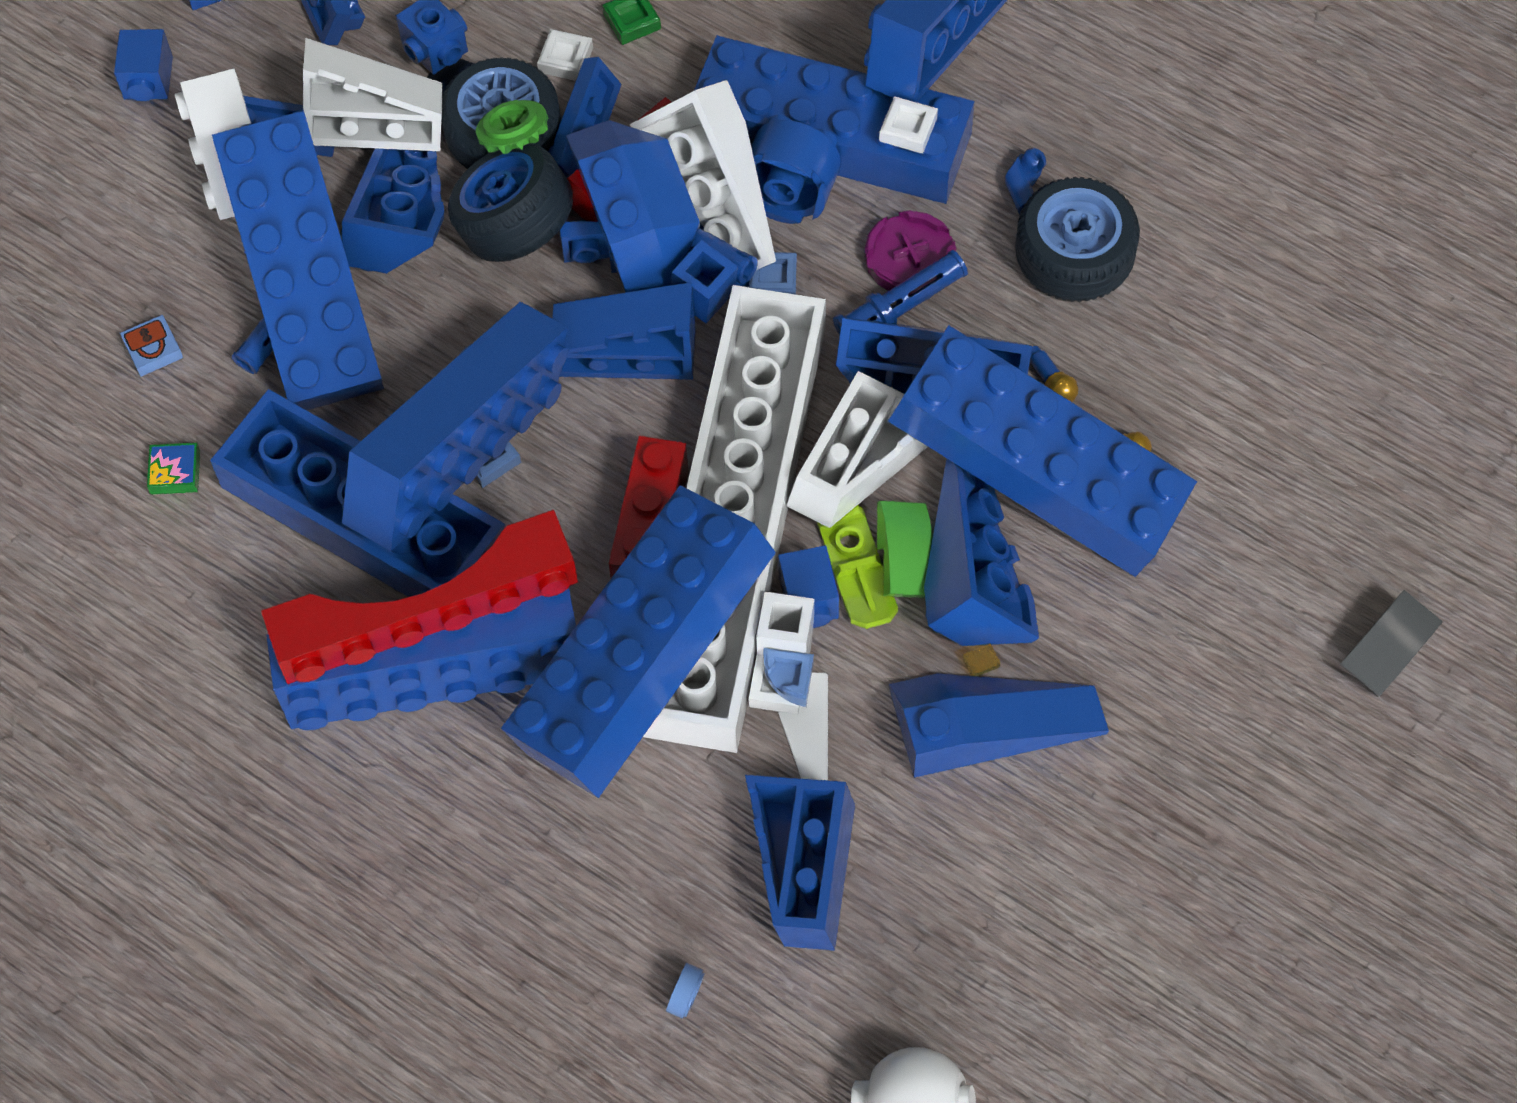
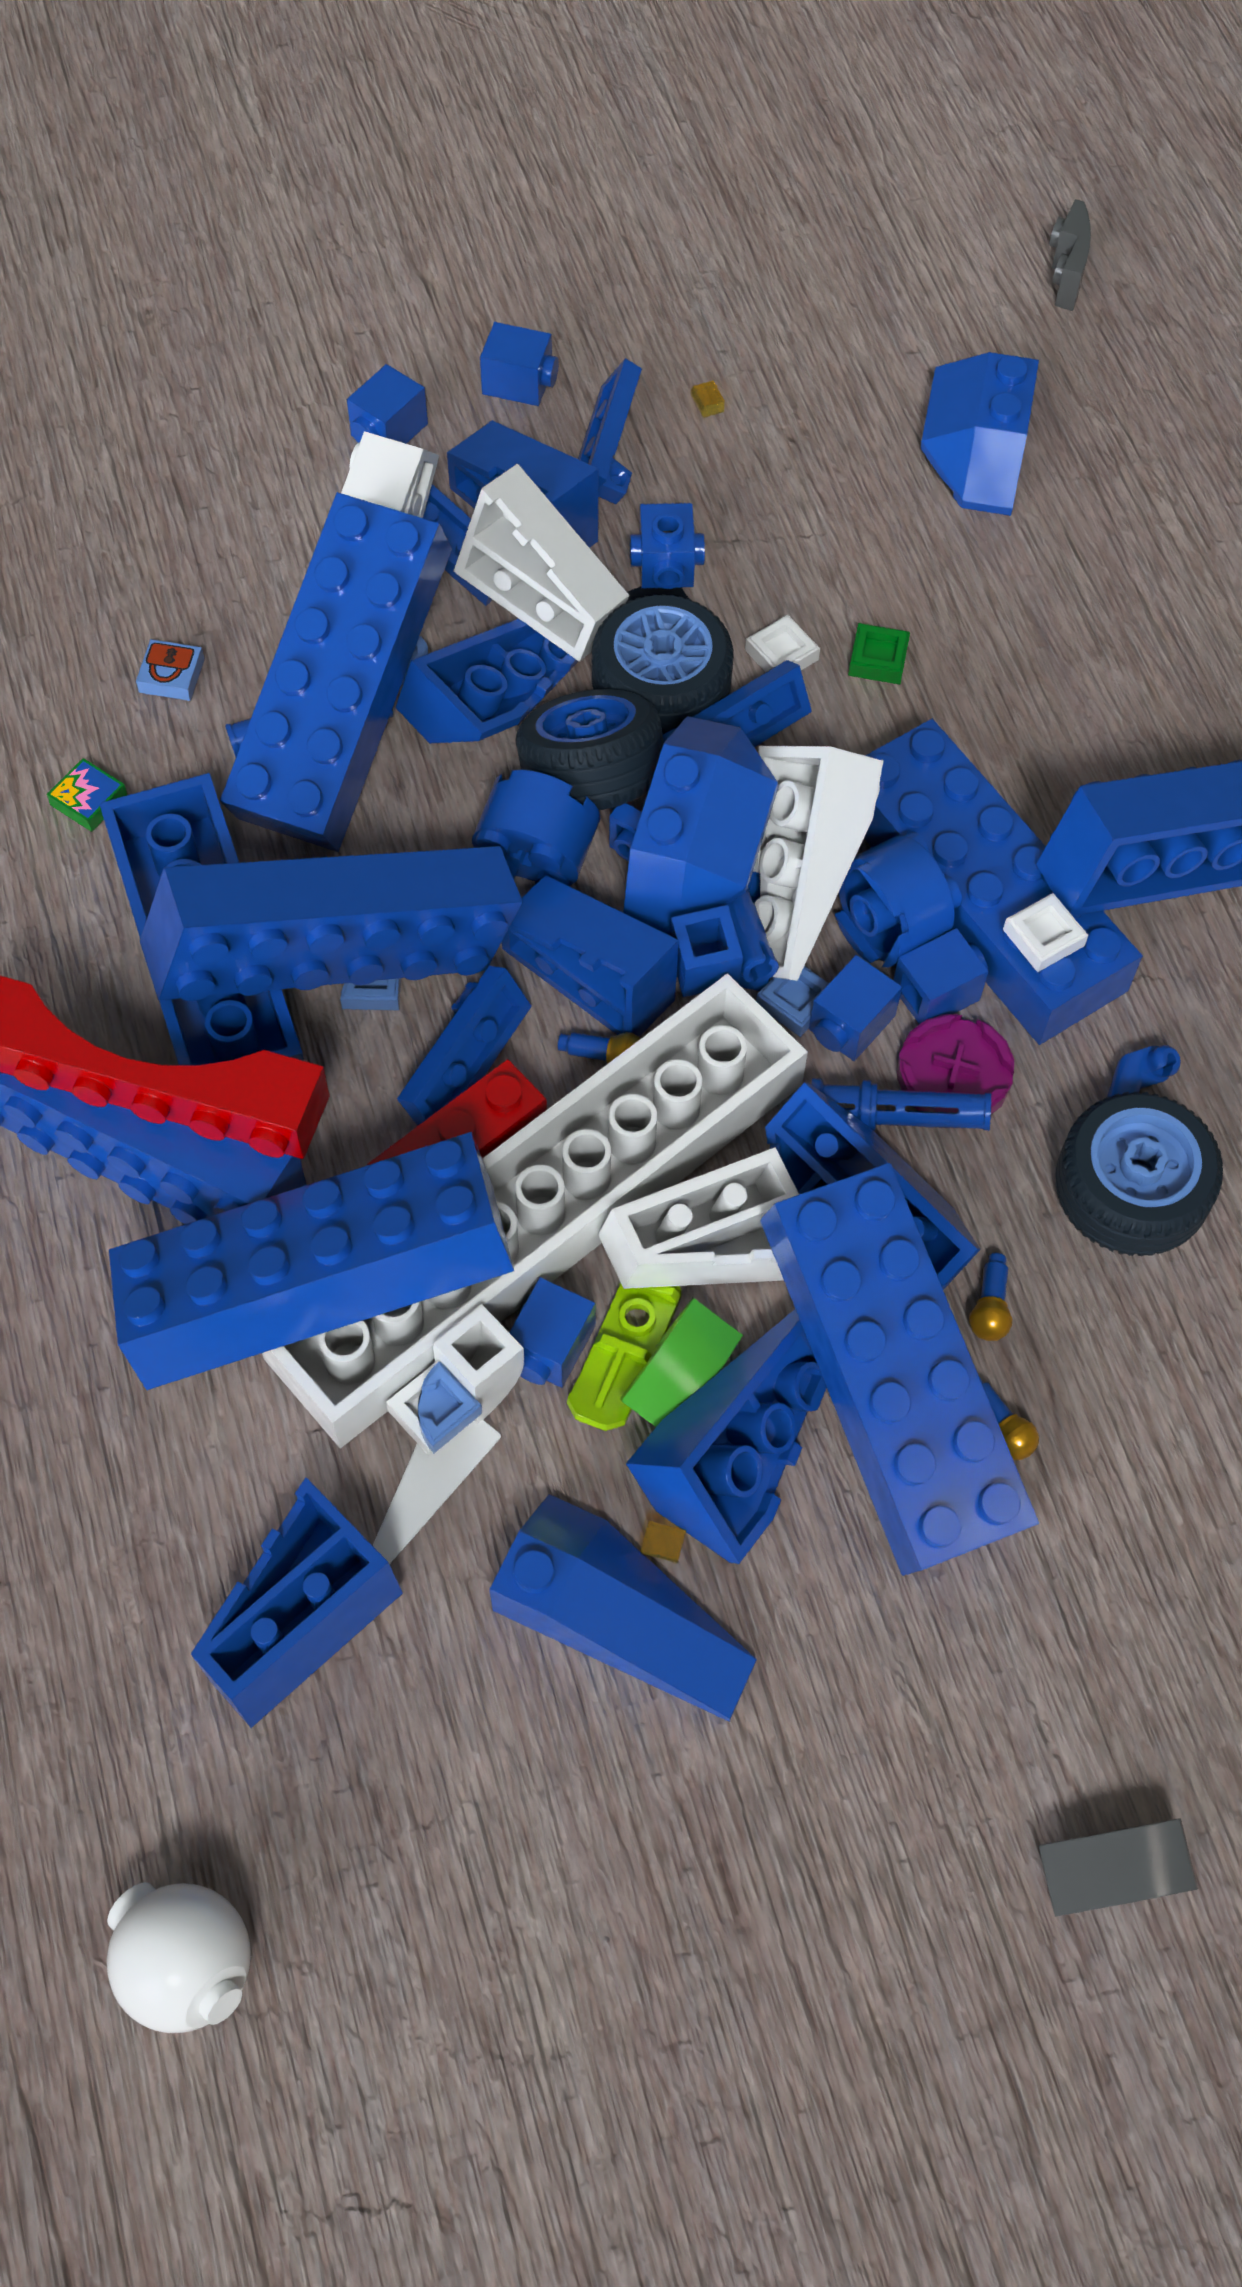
camera: 35 degrees right, 0 degrees up
bright green gear [476,100,549,155] -> none
medium blue tile [666,963,705,1019] -> none
none -> blue hinge [397,965,532,1126]
none -> blue wedge [447,420,599,548]
none -> blue brick [472,770,600,886]
none -> blue piece [558,1032,641,1064]
none -> blue brick [809,955,902,1061]
none -> blue brick [893,928,989,1025]

